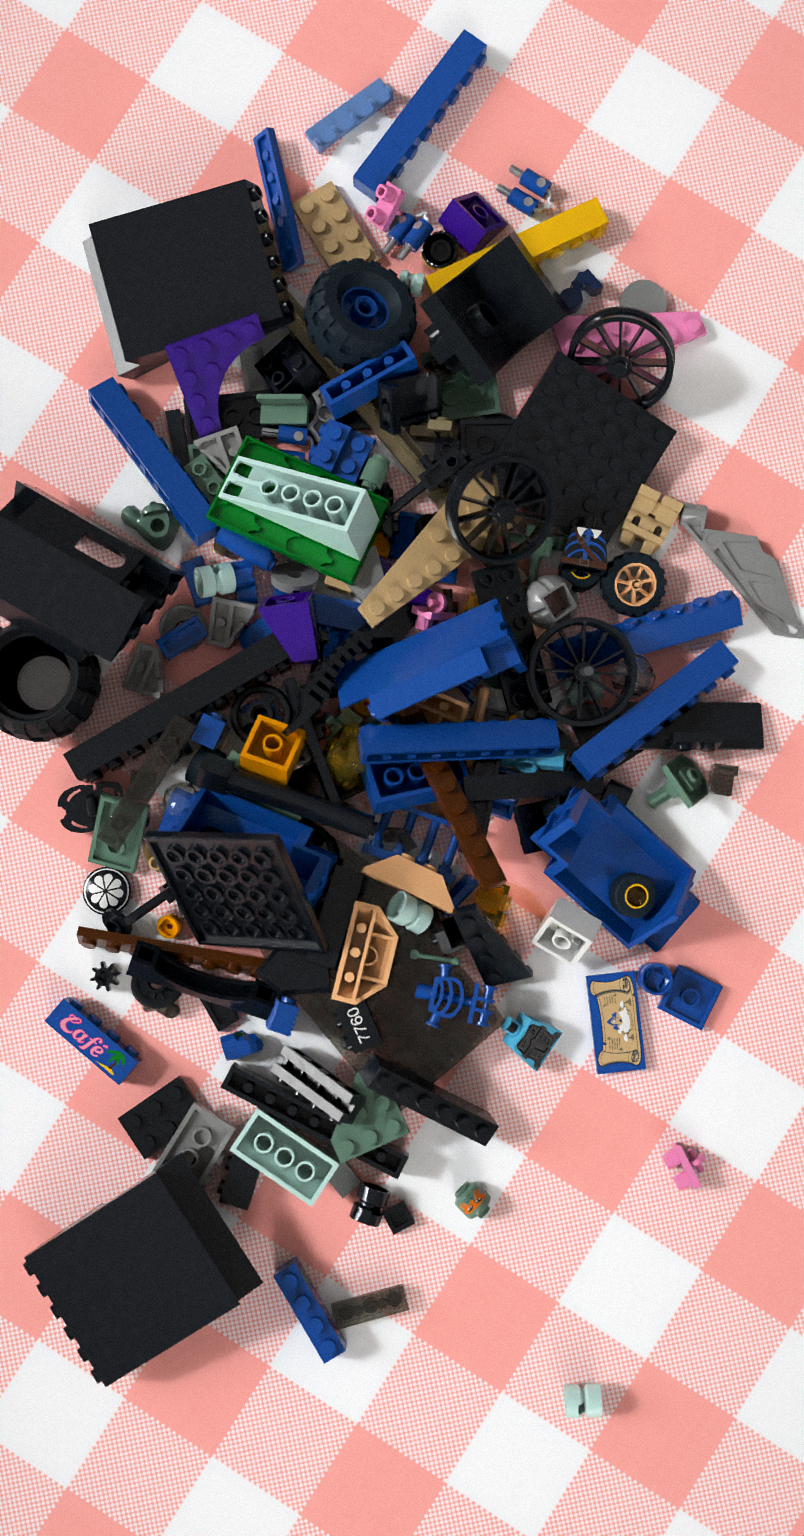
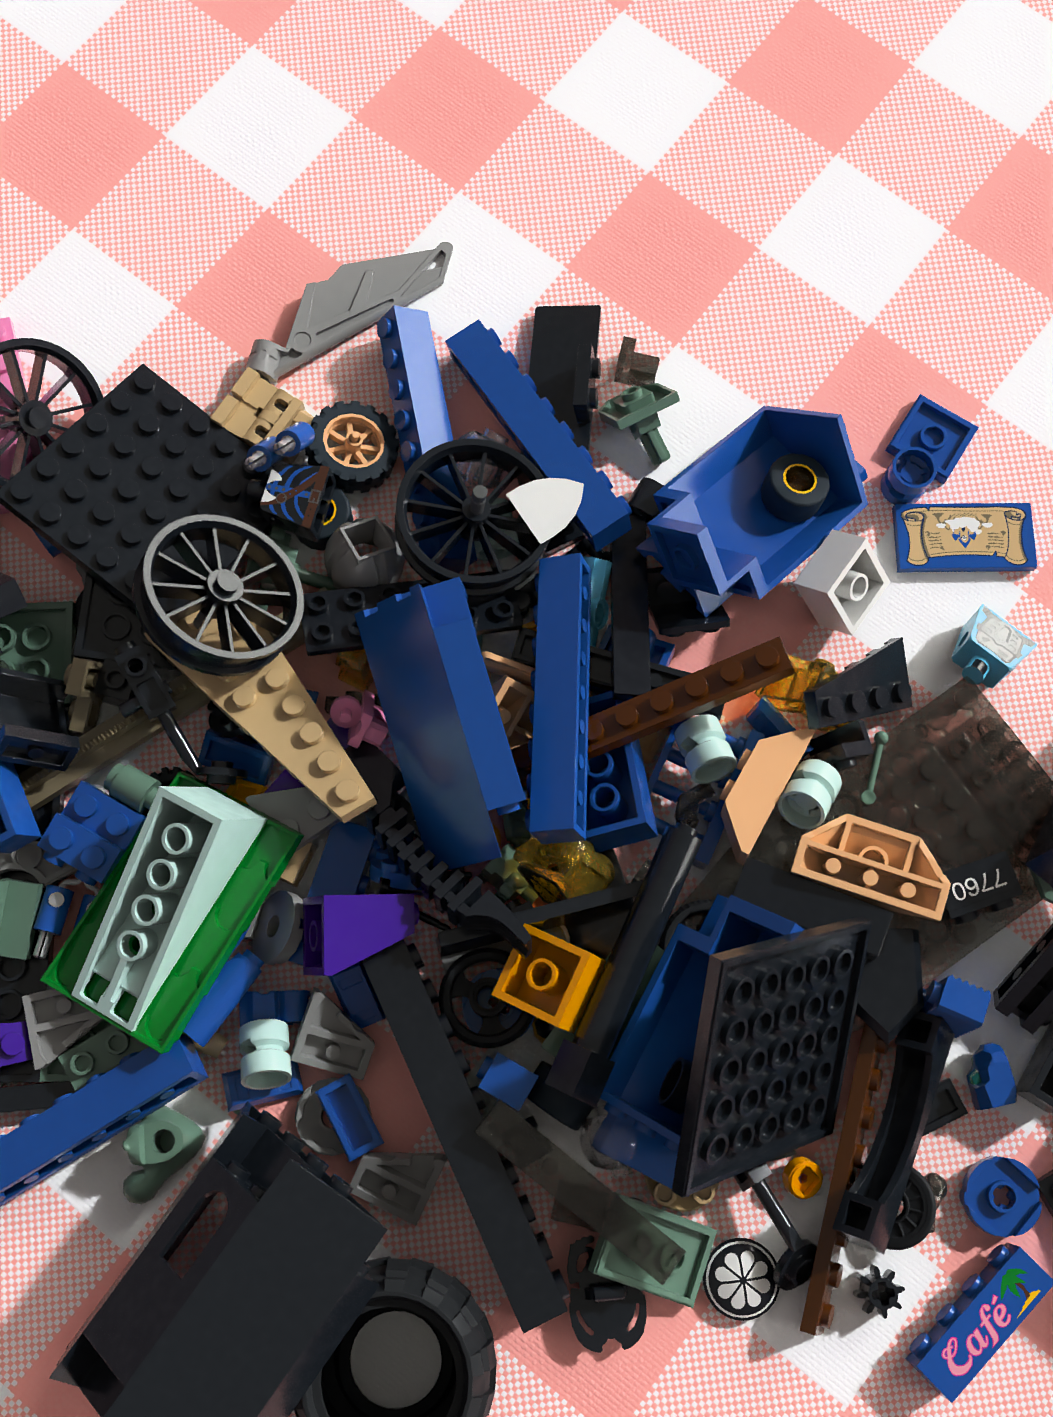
camera: 90 degrees left, 10 degrees down
blue piece [415,964,498,1029] -> none
none -> blue piece [244,421,315,472]
none -> white sticker [506,478,584,544]
none -> light aqua wheel [675,714,737,784]
none -> blue plate [959,1156,1042,1237]

